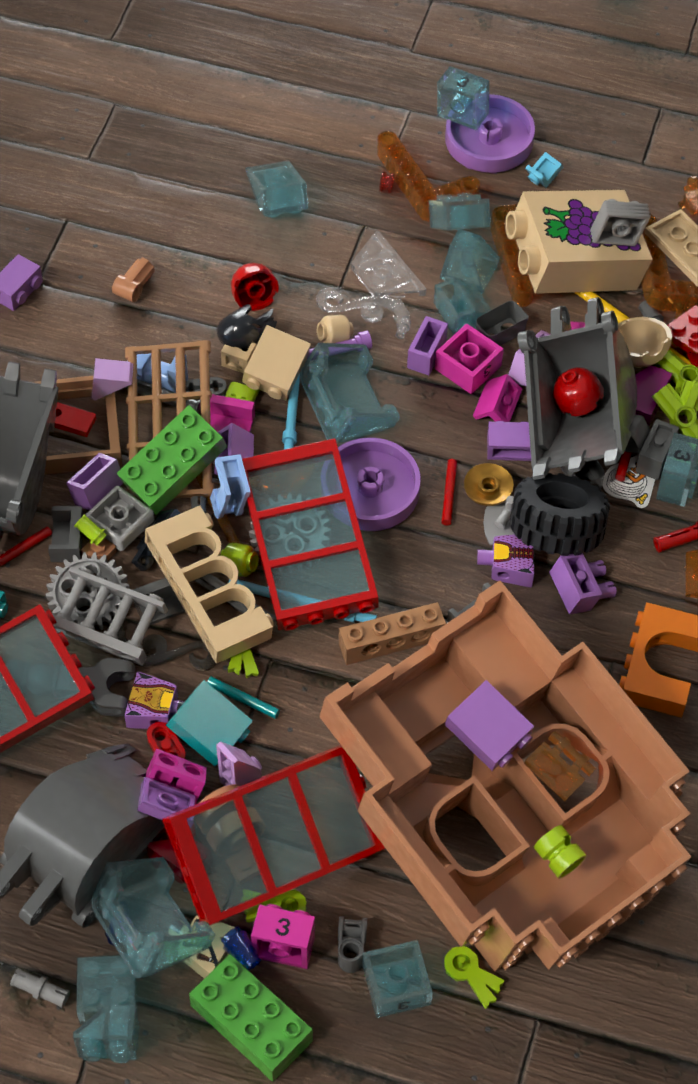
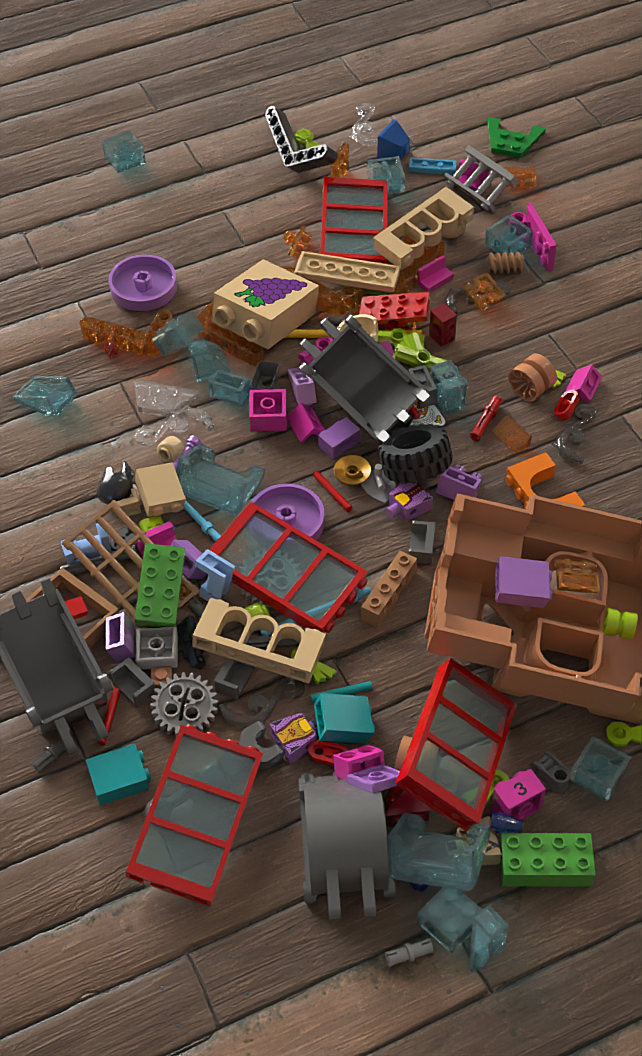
camera: 40 degrees left, 5 degrees down
light grey fence [53,566,168,666] -> none
lime pin [74,514,107,546] -> none
lavender slope [92,358,133,400] -> none
nougat piece [112,257,155,303] -> none
lavender slope [216,742,262,786] -> none
red cylinder [231,263,279,311] -> none
medium lavender brick [407,316,448,375] -> none
clear light blue brick [437,66,489,130] -> none
medium azure bracket [525,152,564,188] -> none
red cylinder [554,367,604,417] -> none
light grey brick [590,199,651,246] -> none

